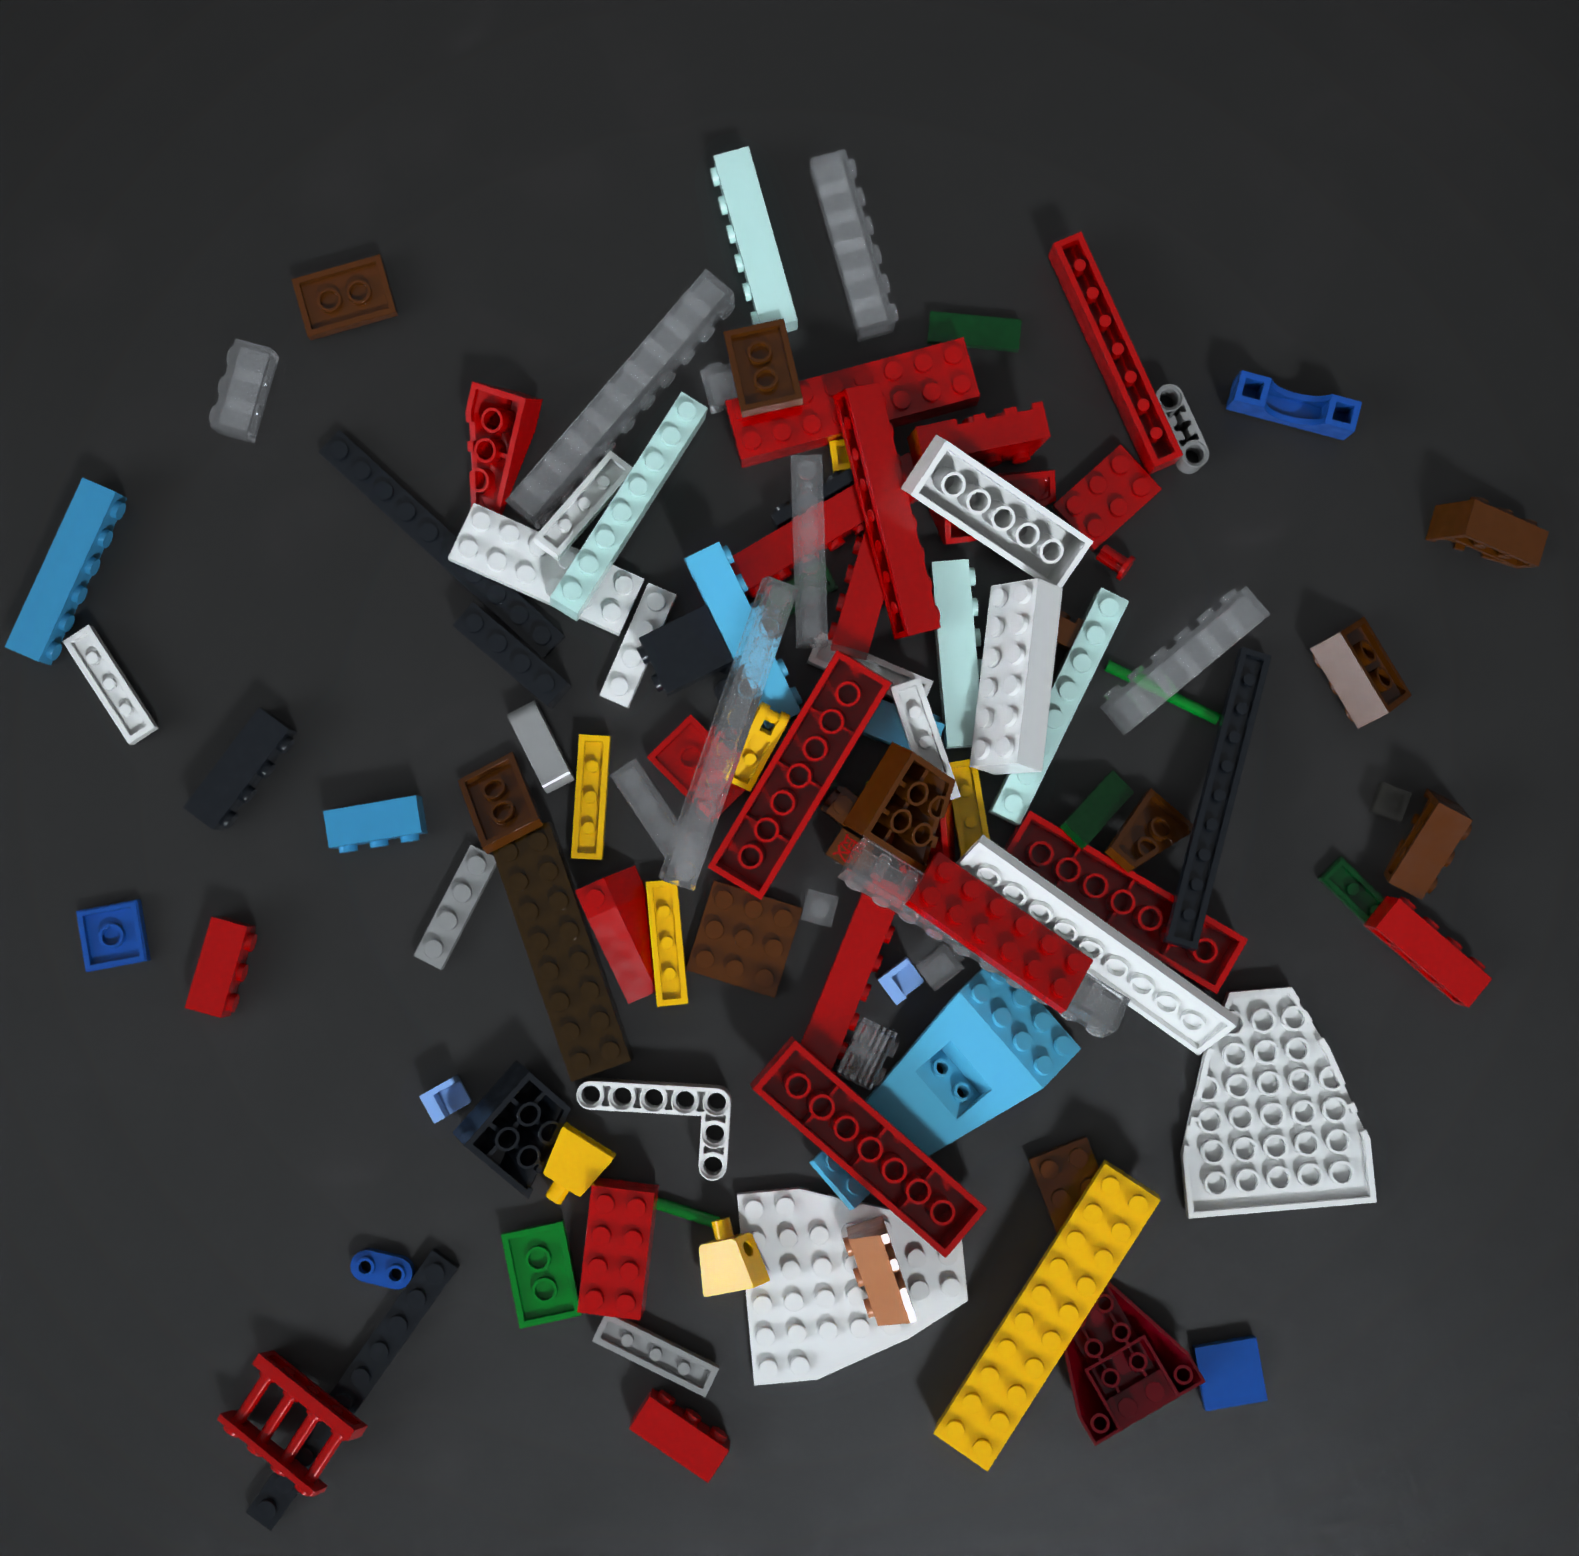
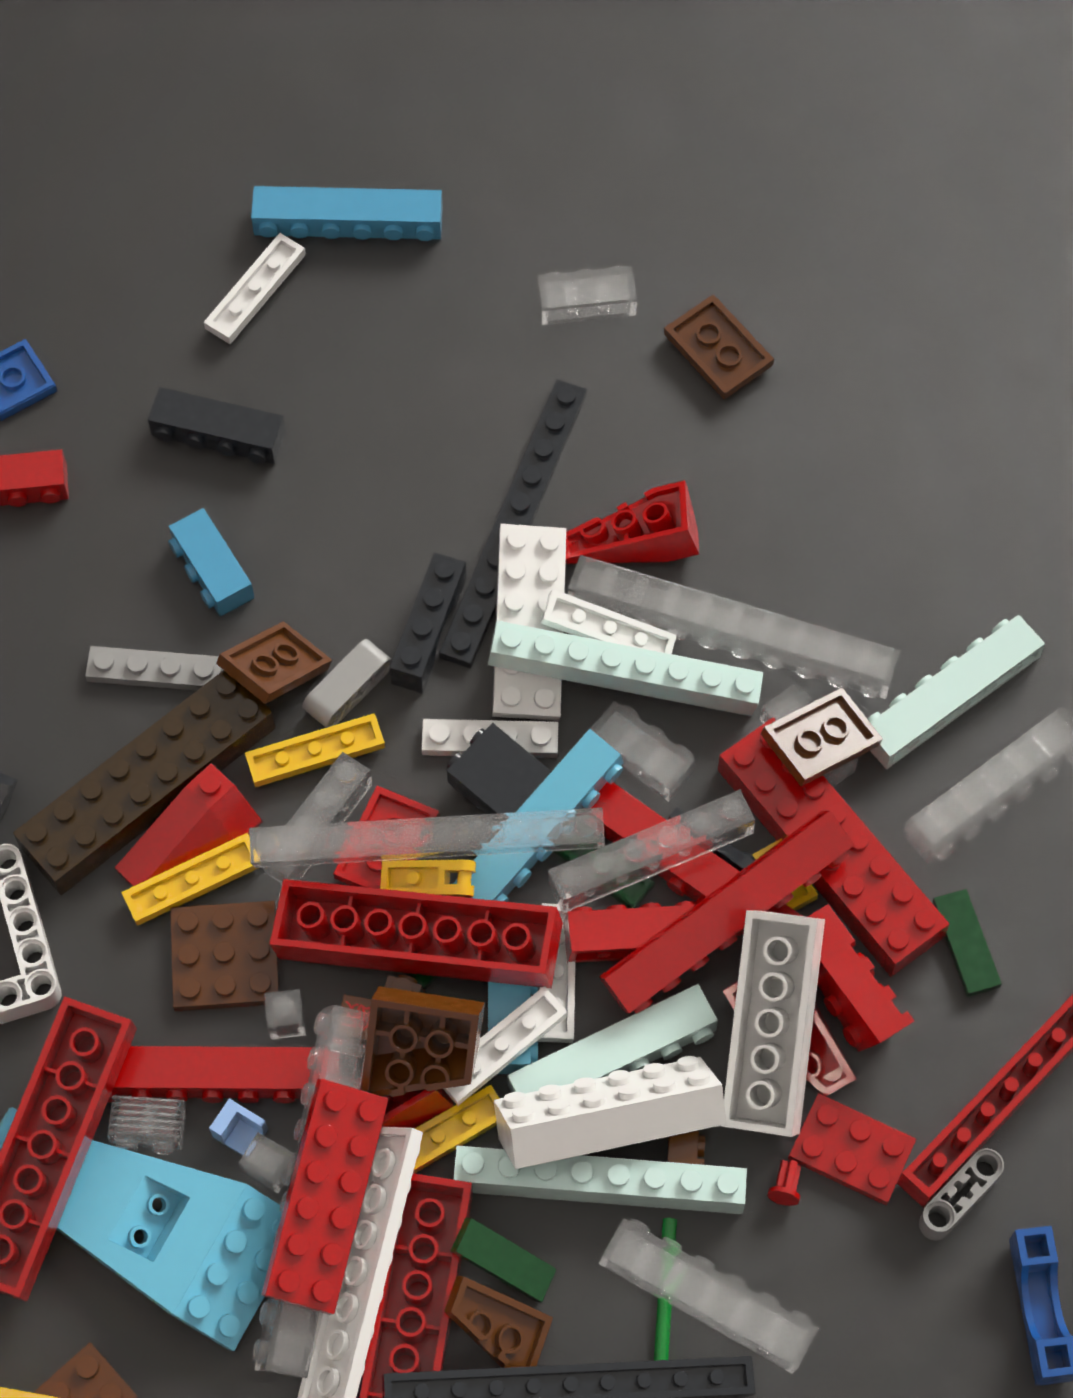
camera: 70 degrees right, 20 degrees down
none -> clear brick [591,701,695,802]

